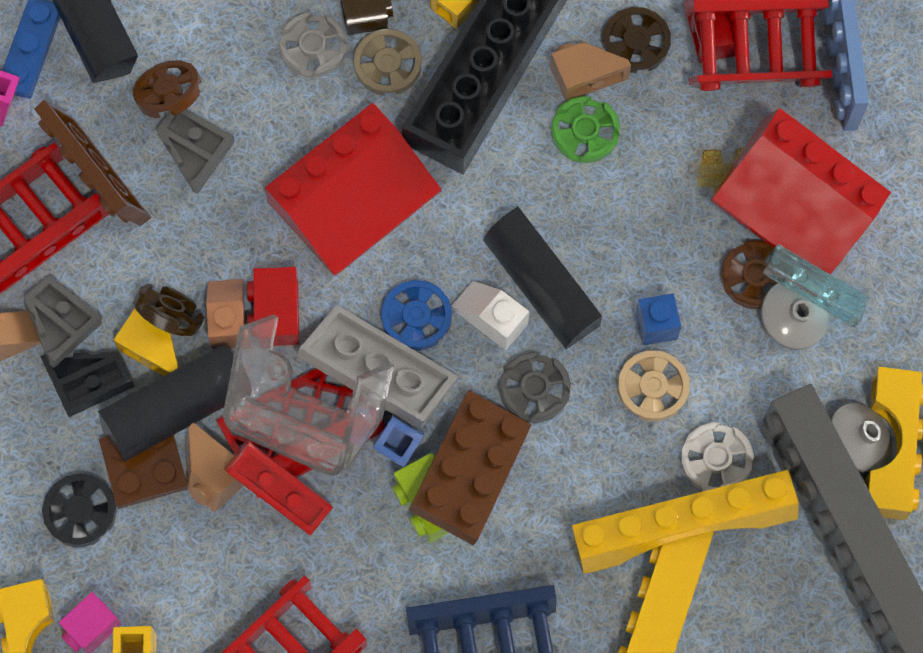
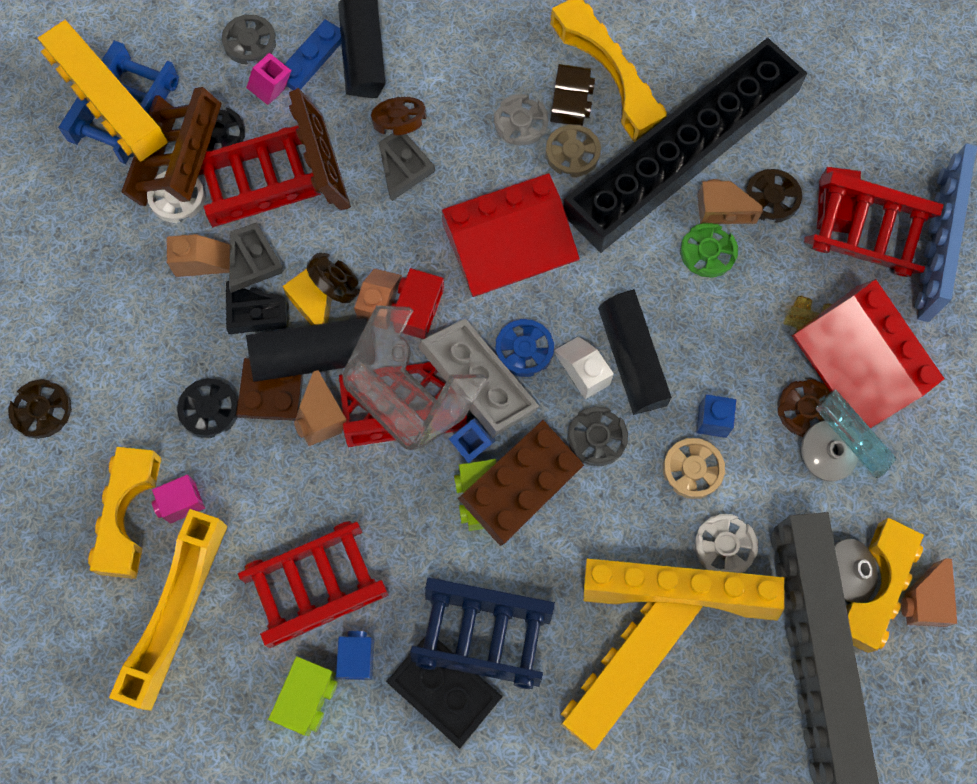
camera: 20 degrees right, 0 degrees up
red tile [224,440,334,536] -> none

